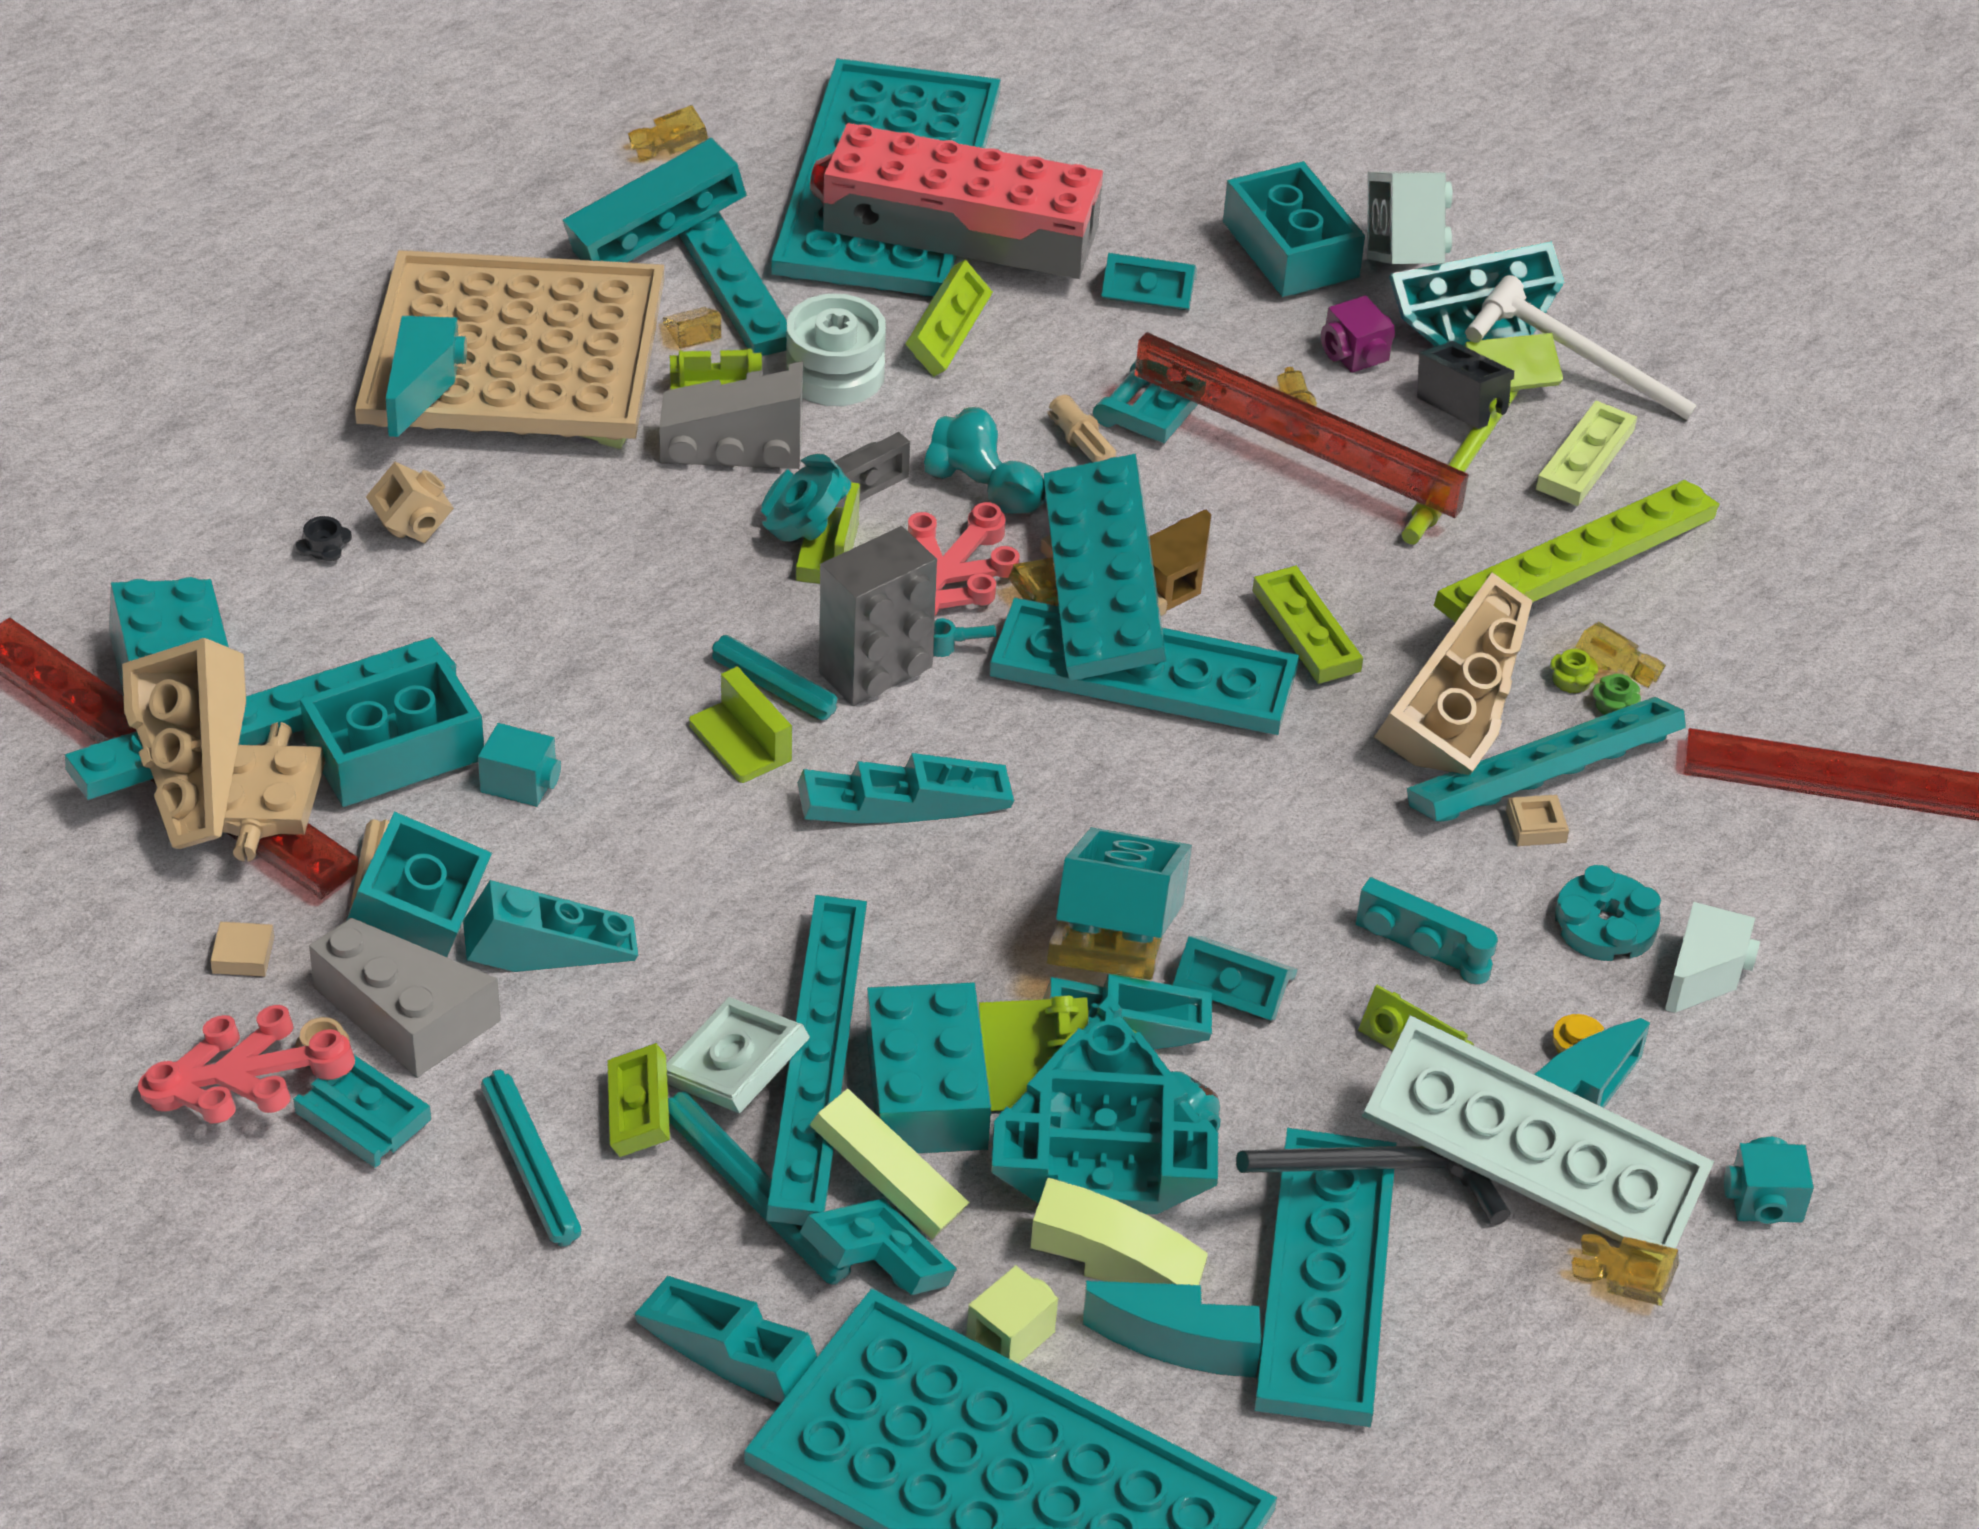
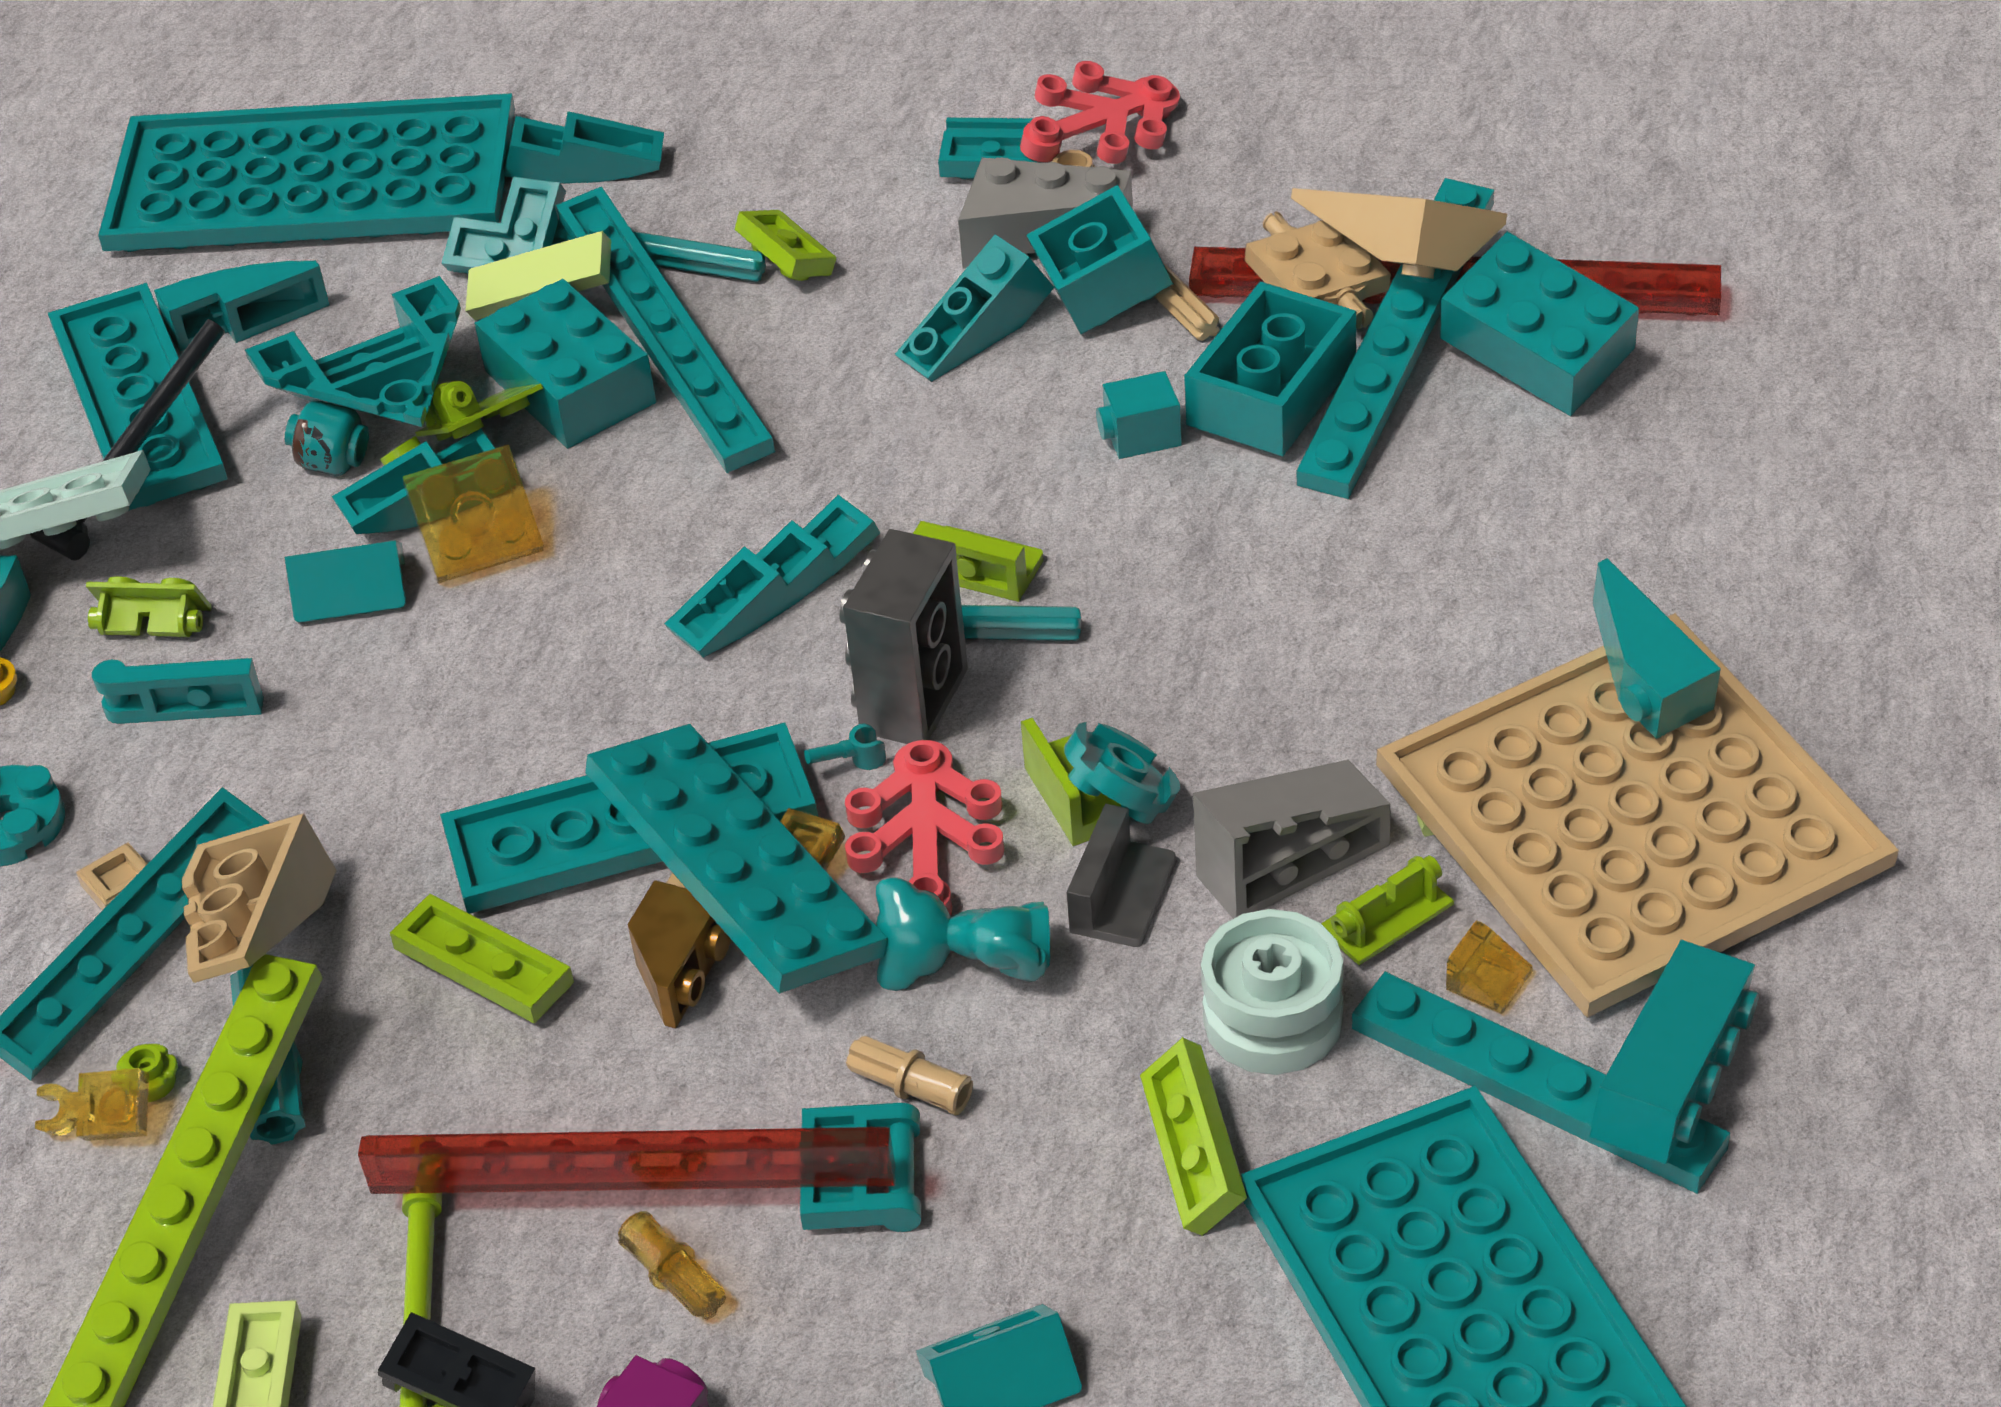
camera: 155 degrees right, 0 degrees up
tan tile [210,921,275,977] -> none
black plate [296,516,352,561] -> none
tan brick [366,462,454,543] -> none
teal axle [481,1069,582,1247] -> none
clear yellow plate [628,105,709,162] -> none
light aqua tile [667,997,810,1113] -> none
coral piece [810,123,1103,279] -> none
yellowish green brick [966,1265,1058,1364] -> none
yellowish green slope [1031,1178,1208,1285] -> none
teal brick [1056,827,1192,943] -> none
bright green plate [1593,674,1641,715] -> none

